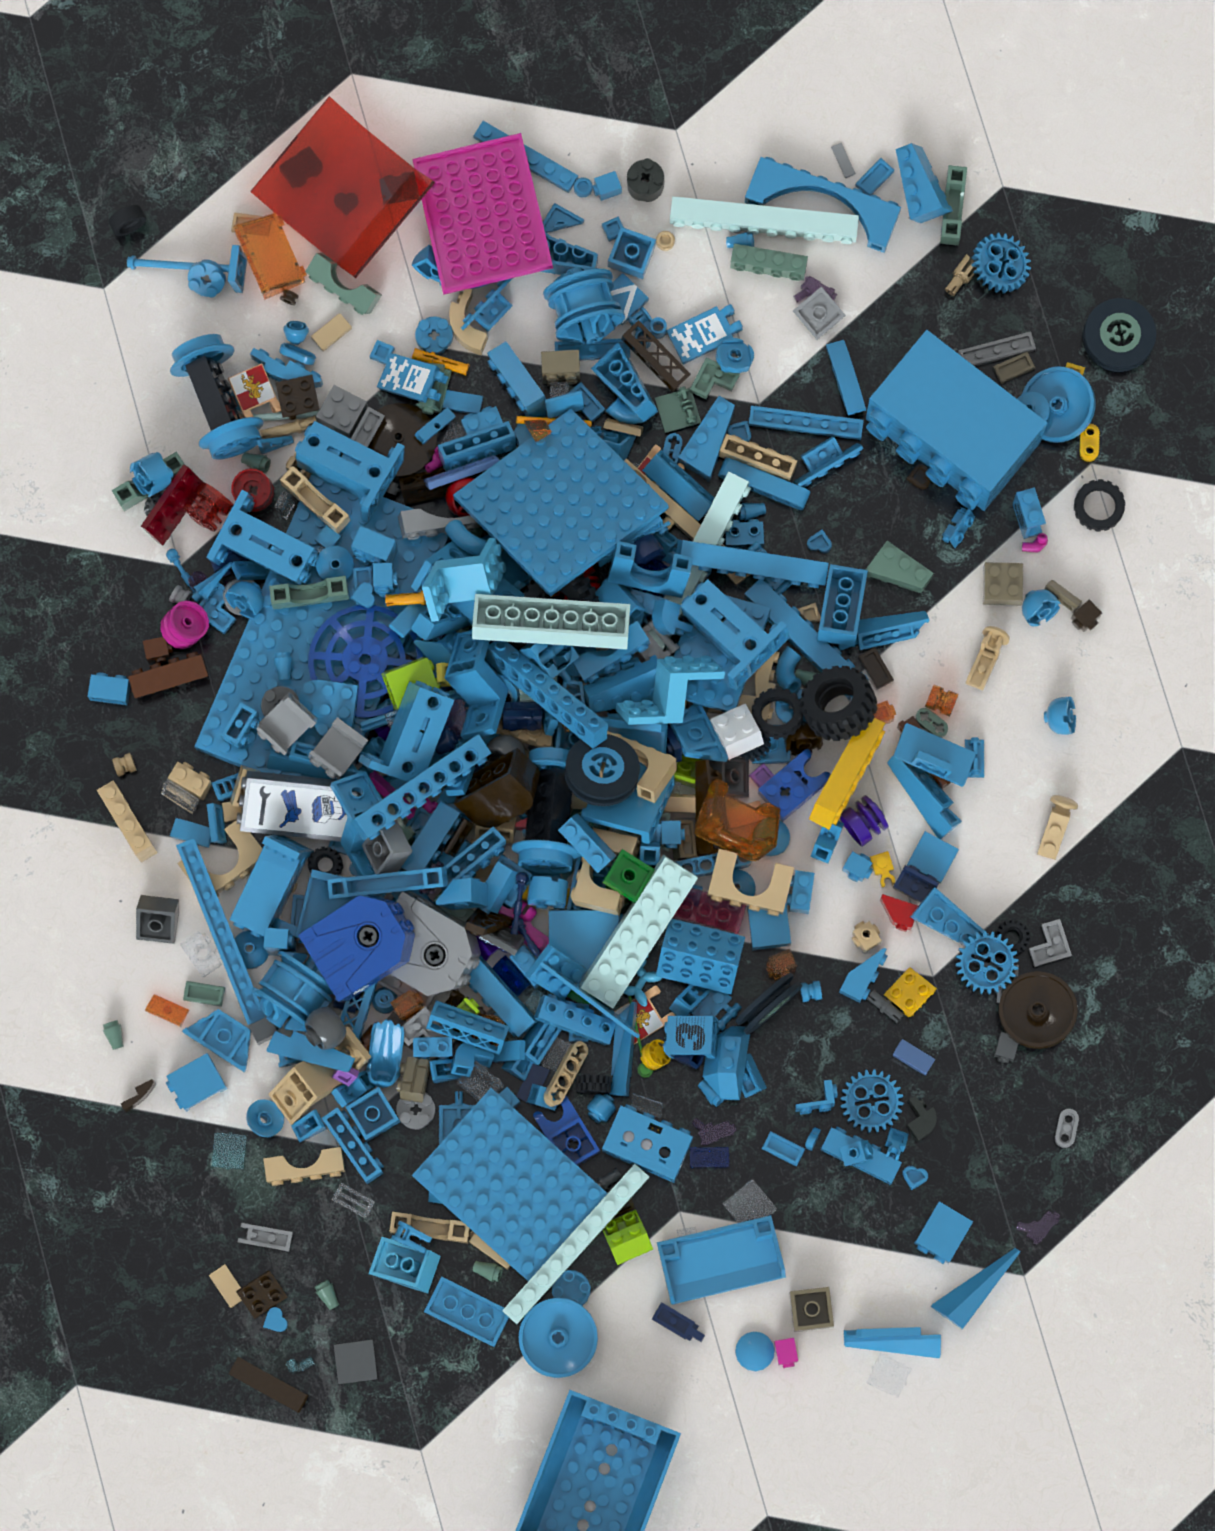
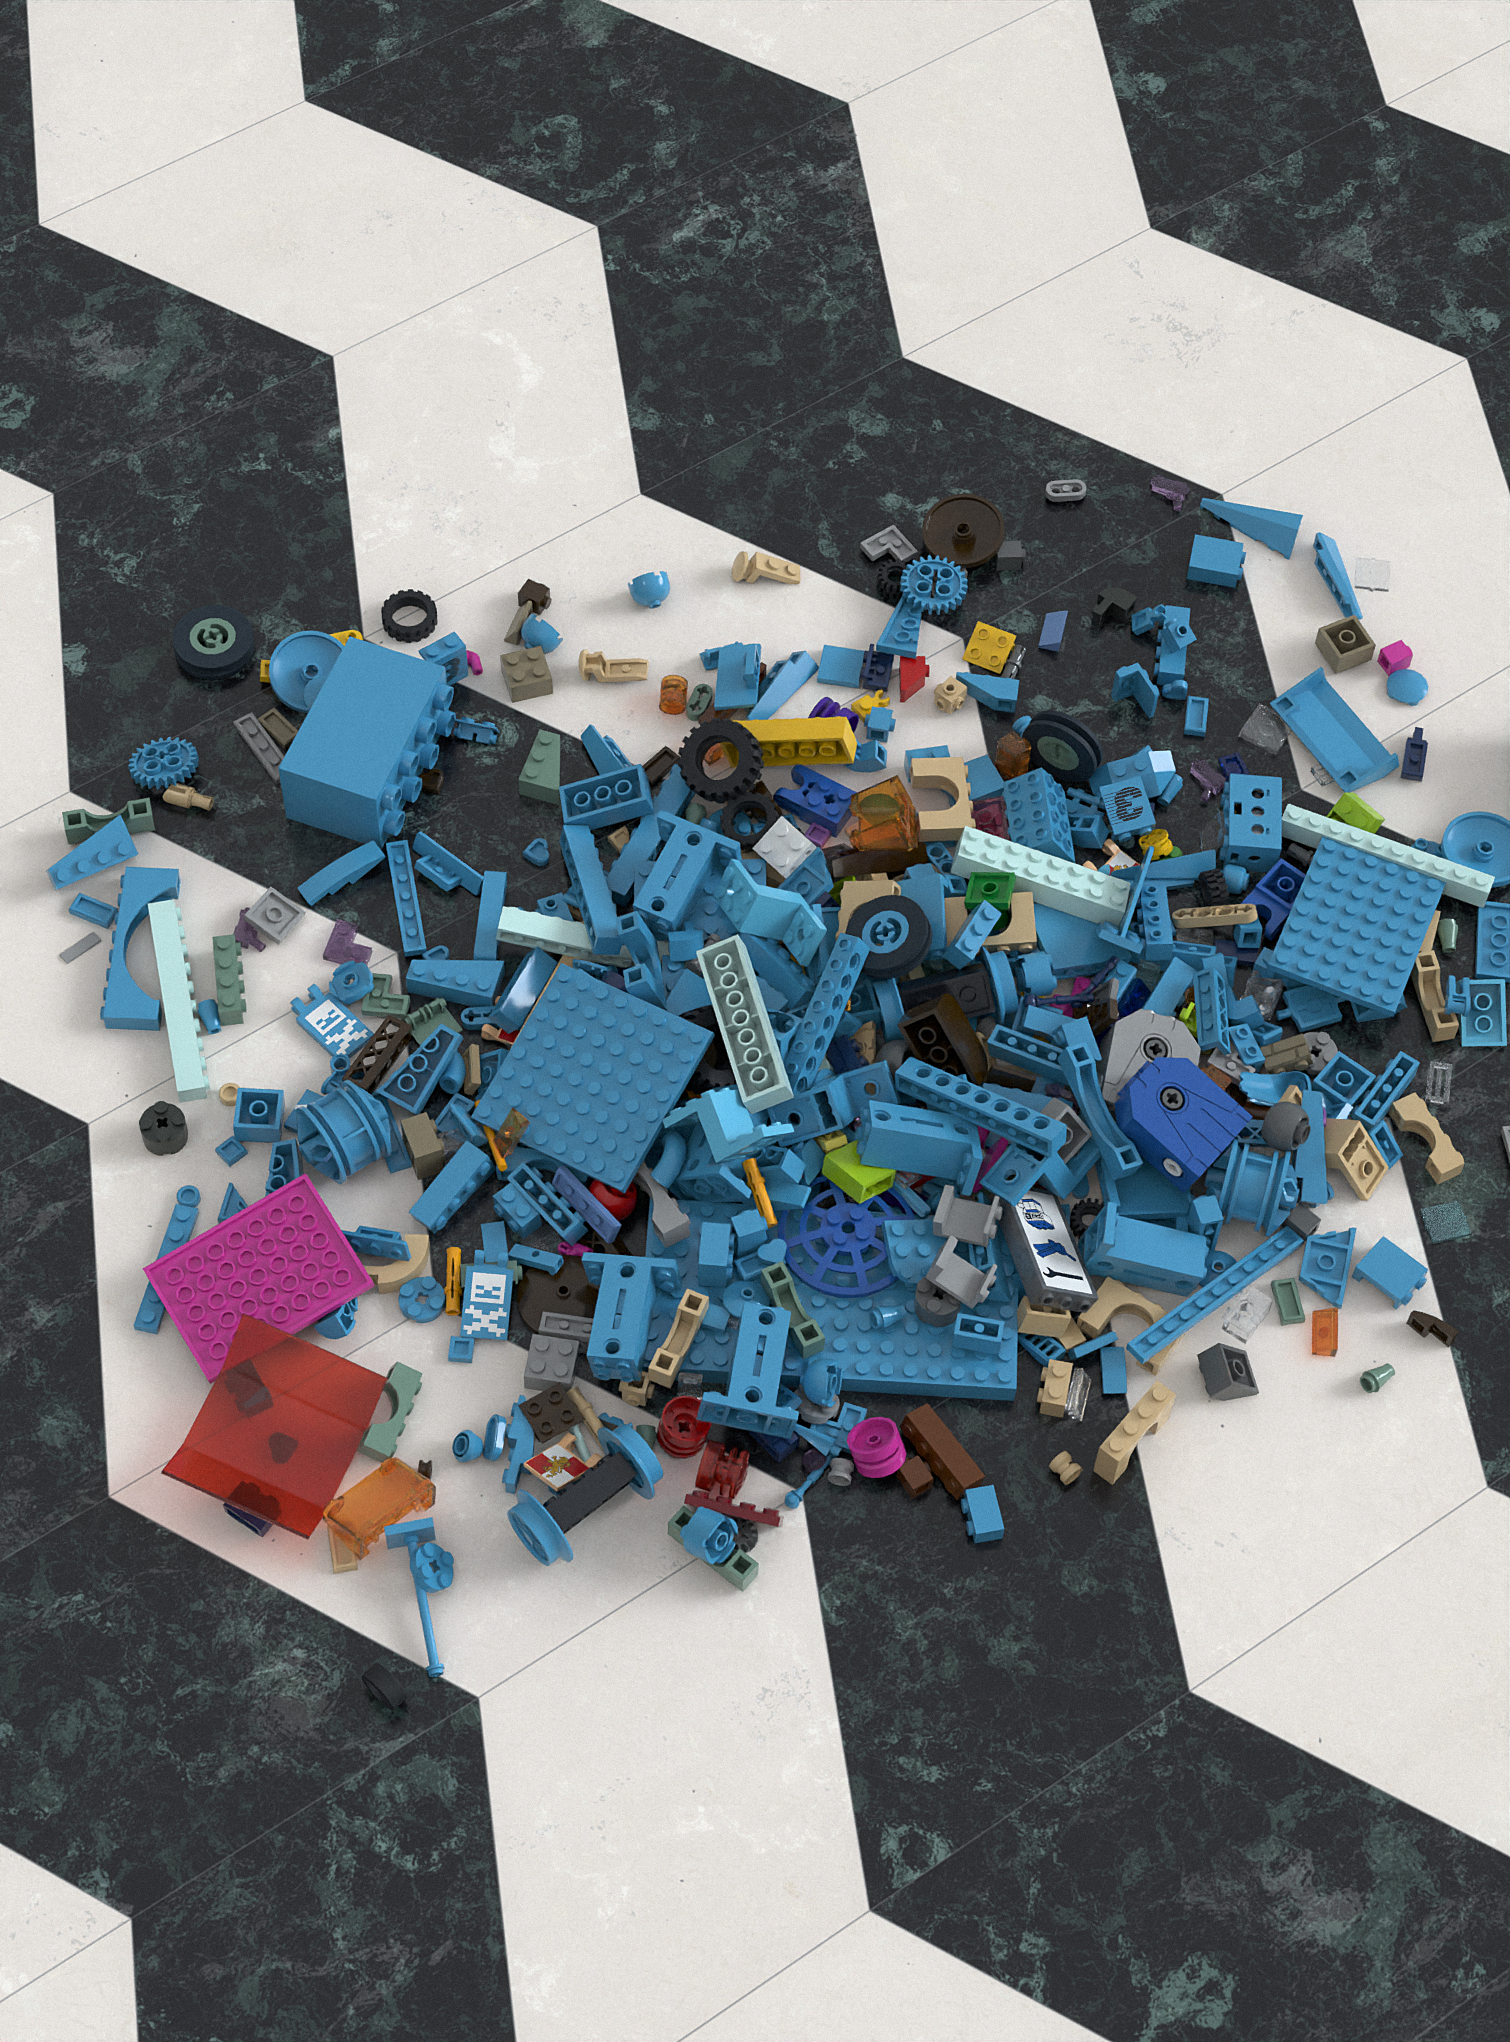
camera: 115 degrees left, 20 degrees down
dark azure dish [246,1099,284,1137] -> none
tan tile [311,313,352,352] -> none
dark azure brick [592,171,622,201] -> none
tan brick [719,434,797,482] -> none
dark azure gear [840,1069,904,1133] -> none
dark azure tile [903,1166,928,1191] -> none
none -> clear purple plate [323,919,372,965]
none -> dark azure wheel [572,959,612,978]

